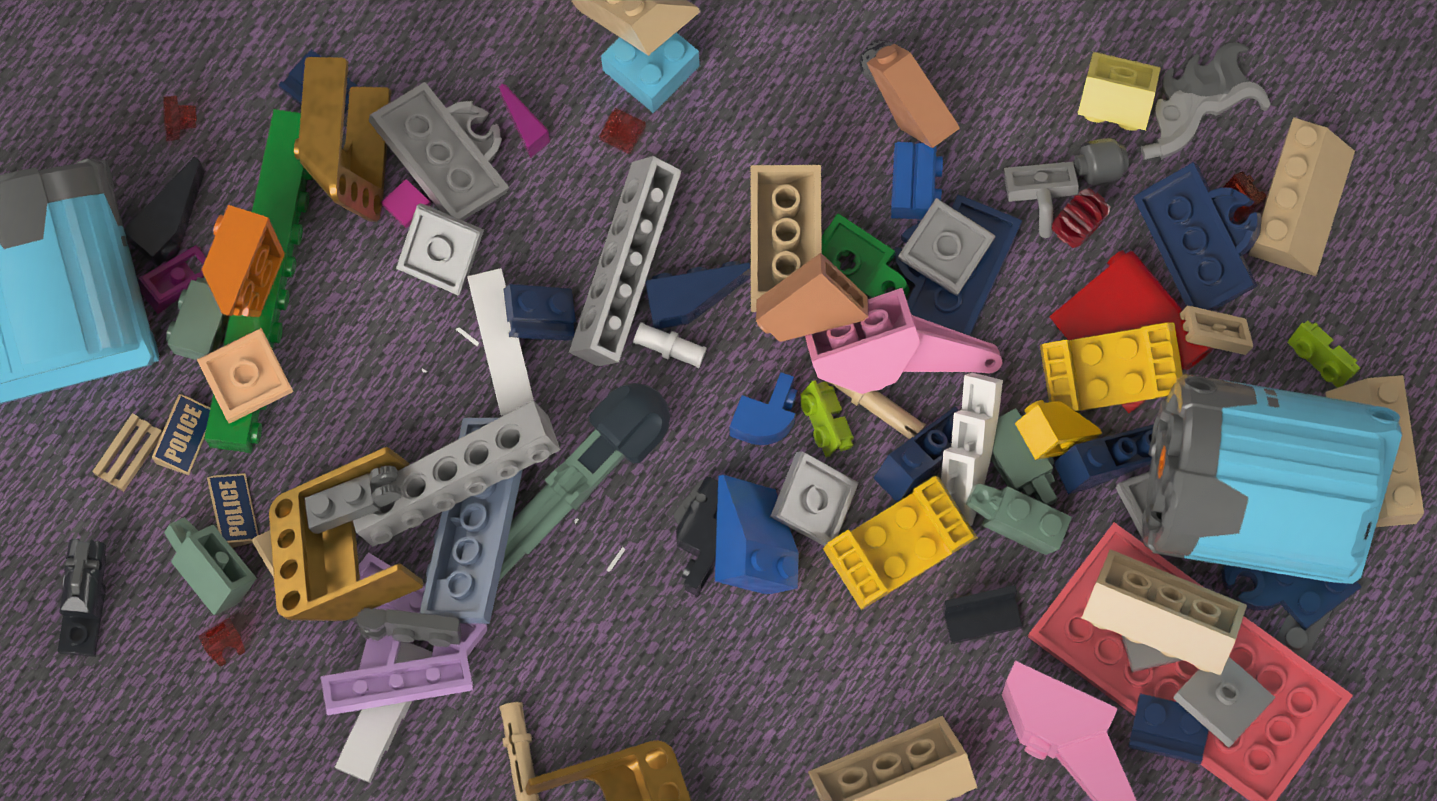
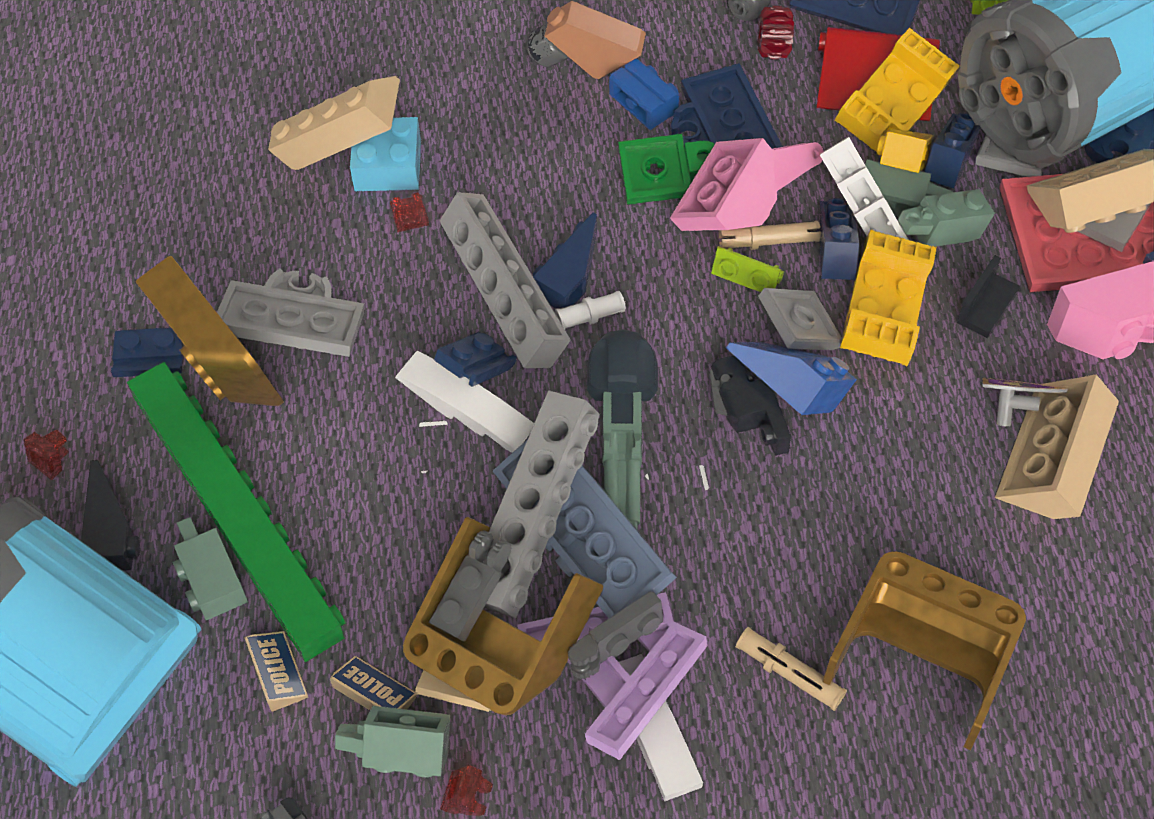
camera: 45 degrees left, 15 degrees down
tan tile [92,413,162,492] -> none
magenta slope [138,245,206,314] -> none
light nougat plate [197,328,293,423] -> none
orange wedge [201,205,285,317] -> none
dark pink tile [381,179,431,228] -> none
plate [396,203,484,296] -> none
magenta slope [499,83,550,158] -> none
blue brick [729,372,798,445] -> none
tan slope [751,165,822,312] -> none
nougat slope [756,253,868,342] -> none
light grey plate [898,198,996,296] -> none
light grey plate [1004,162,1078,238] -> none
tan tile [1180,305,1253,355] -> none
none -> light grey shield [982,378,1068,426]

